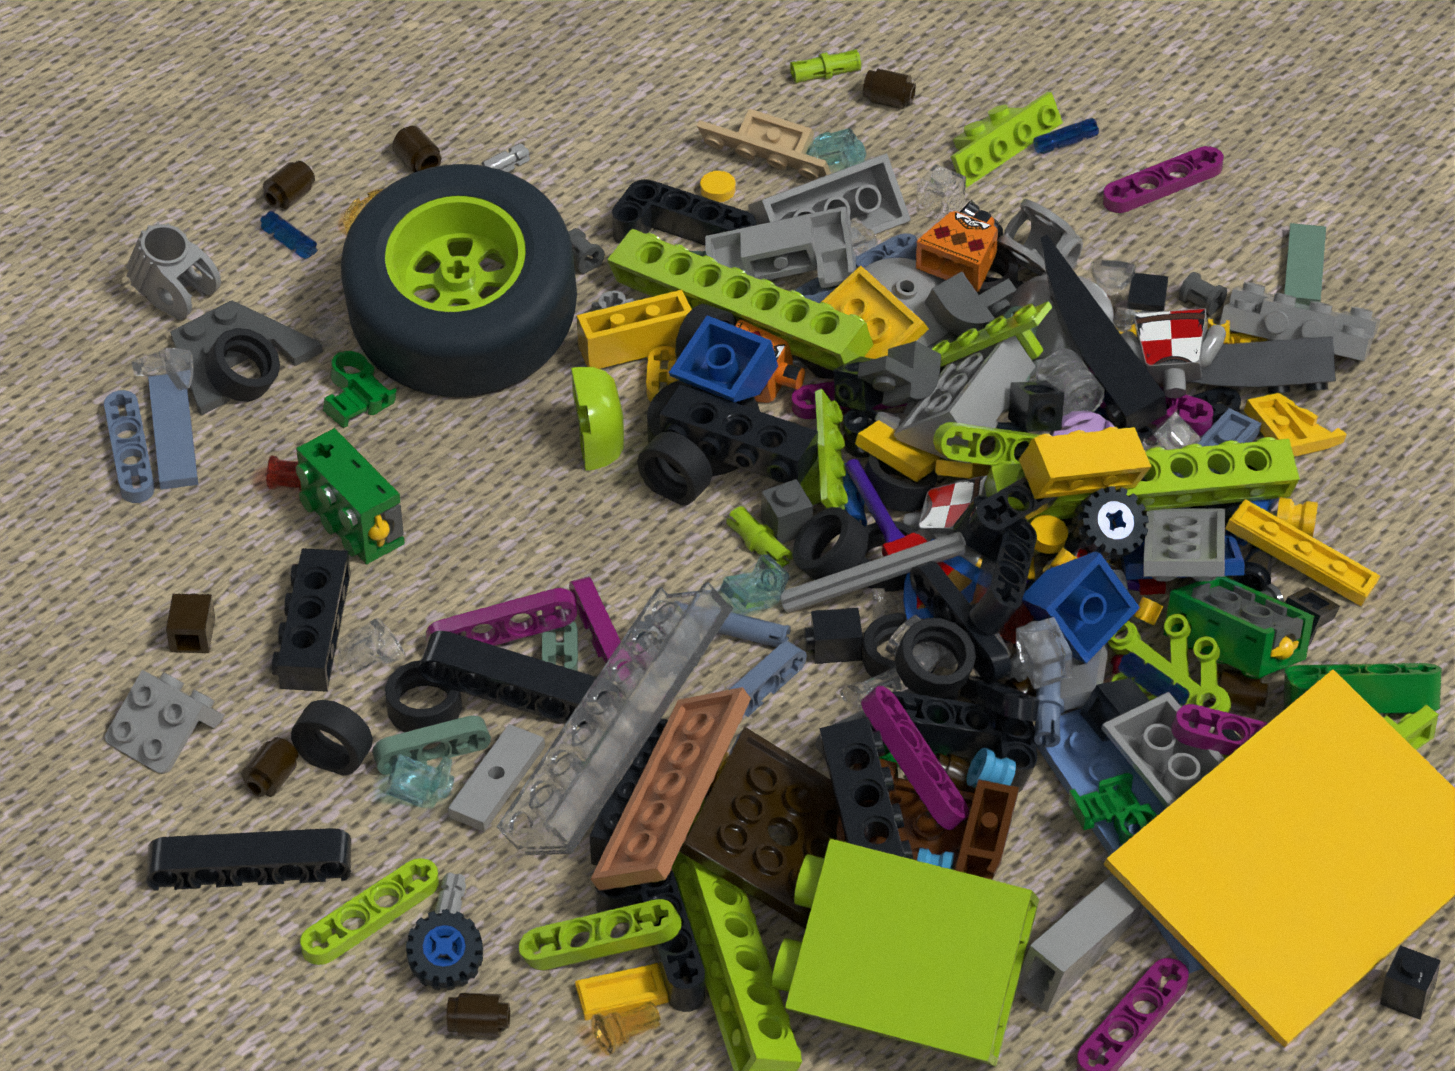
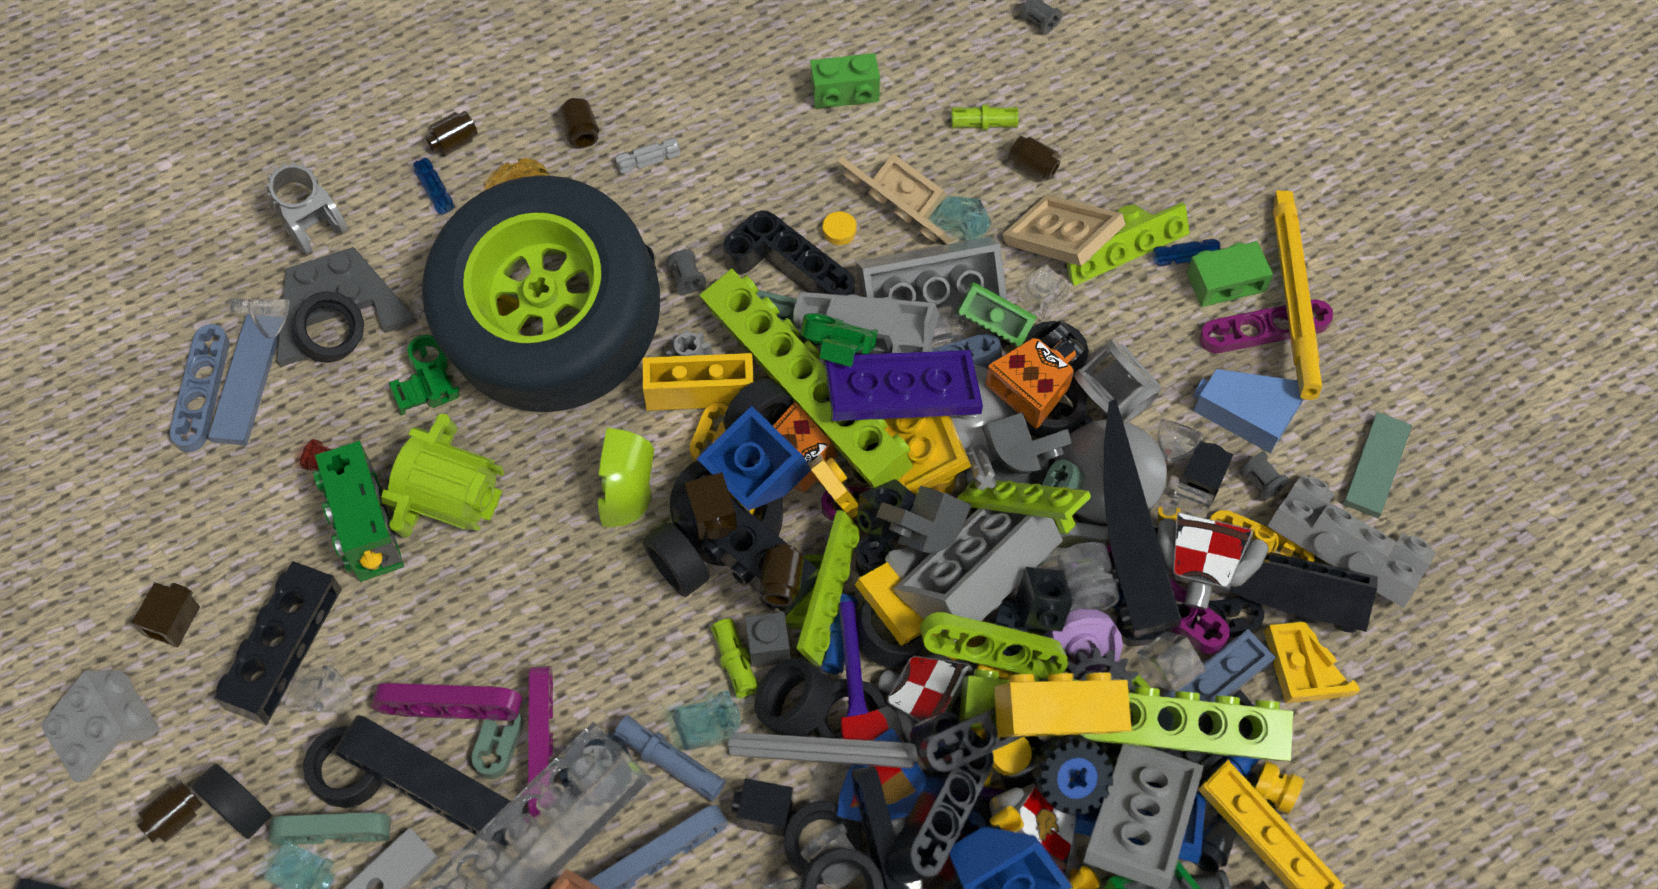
camera: 15 degrees right, 15 degrees up
none -> lime container [381,414,504,538]
none -> dark brown brick [685,472,737,540]
none -> dark brown brick [759,544,804,606]
none -> green piece [800,313,878,367]
none -> yellow wing [809,454,859,521]
none -> bright green brick [810,53,880,109]
none -> dark purple tile [824,350,983,421]
none -> bright green brick [955,282,1037,347]
none -> light grey axle [965,445,996,491]
none -> tan plate [1002,195,1126,266]
none -> bright green brick [1186,241,1273,307]
none -> medium blue slope [1193,369,1304,454]
none -> yellow piece [1273,190,1322,400]

